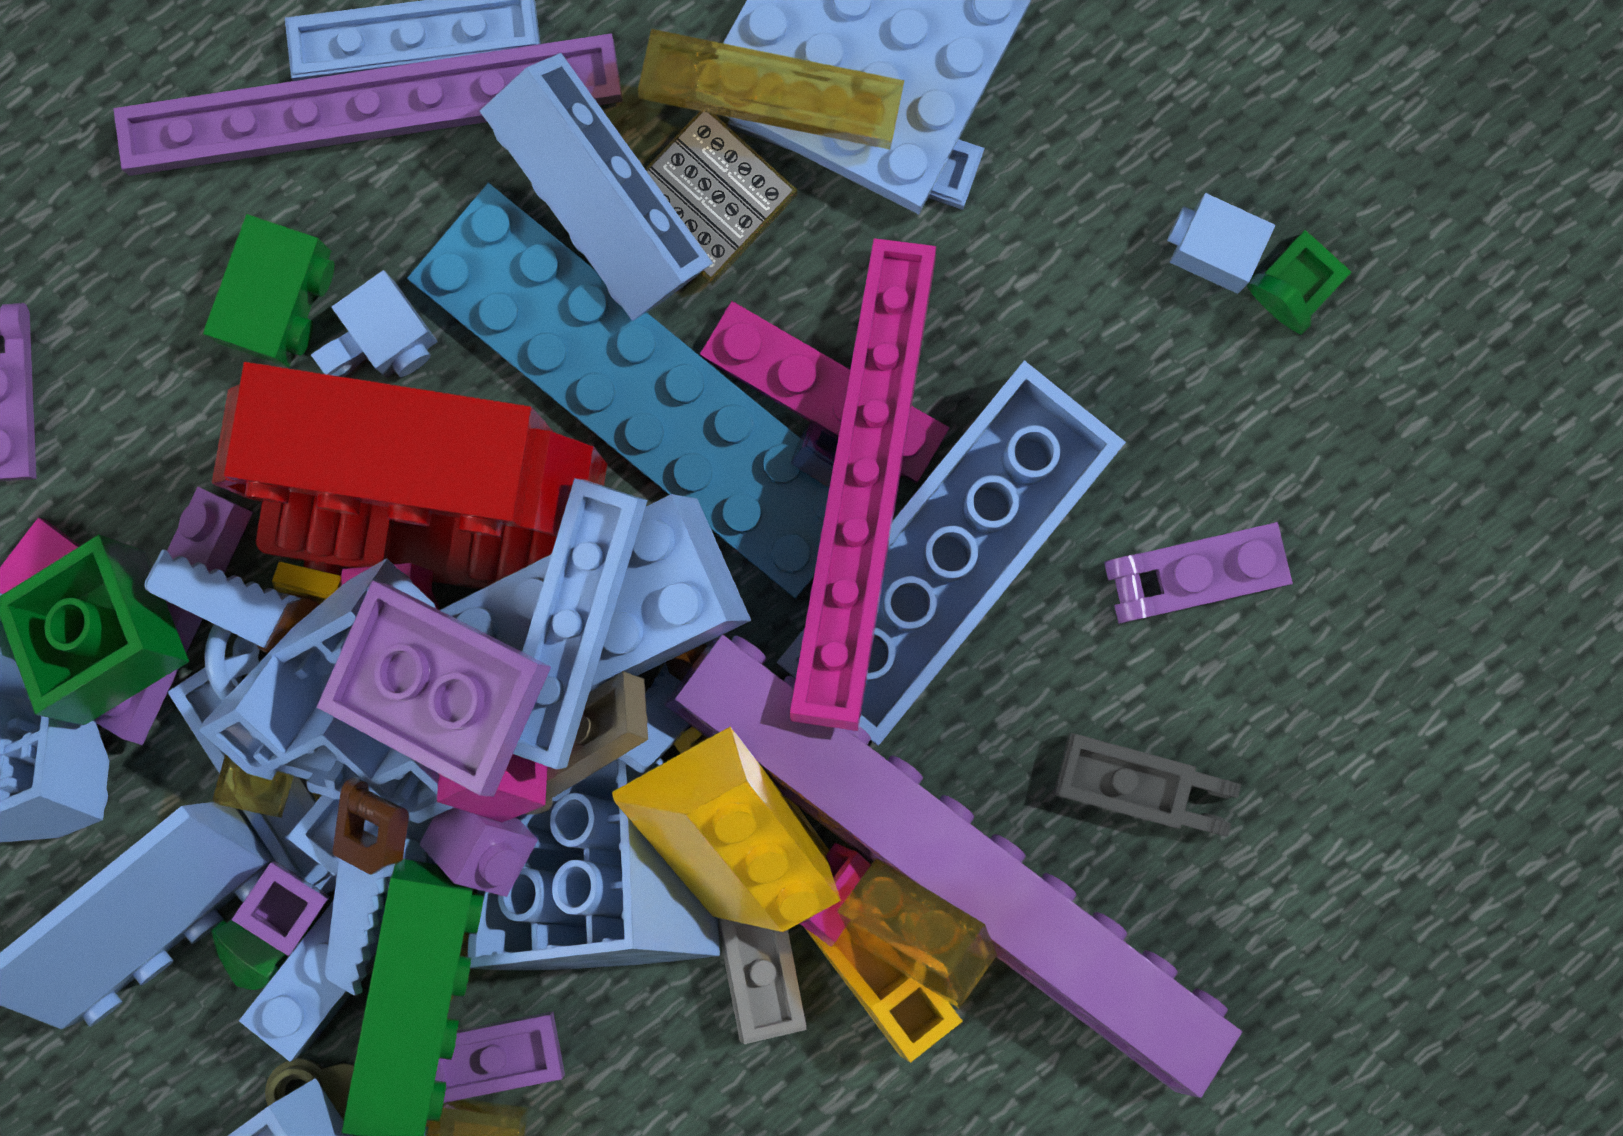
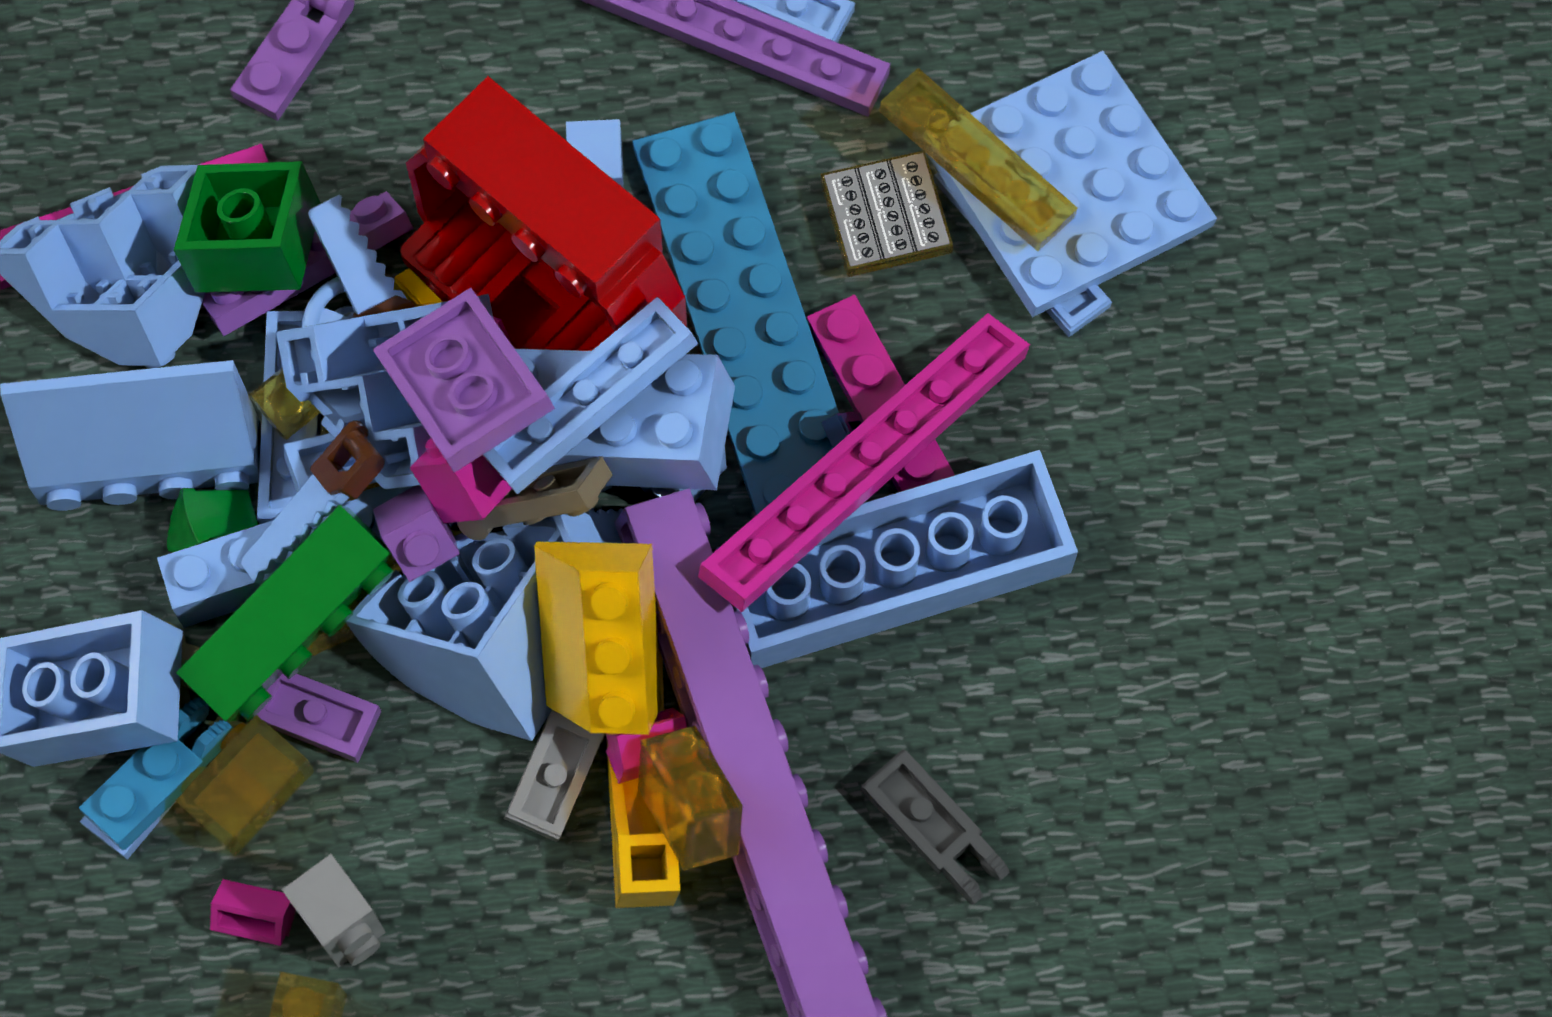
camera: 30 degrees right, 15 degrees down
green brick [203,214,334,368] -> none
medium lavender brick [232,861,330,956] -> none
light blue brick [480,53,713,321] -> none
medium lavender plate [1104,522,1293,624] -> none
light blue brick [1167,193,1275,294] -> none
green tile [1246,230,1351,335] -> none

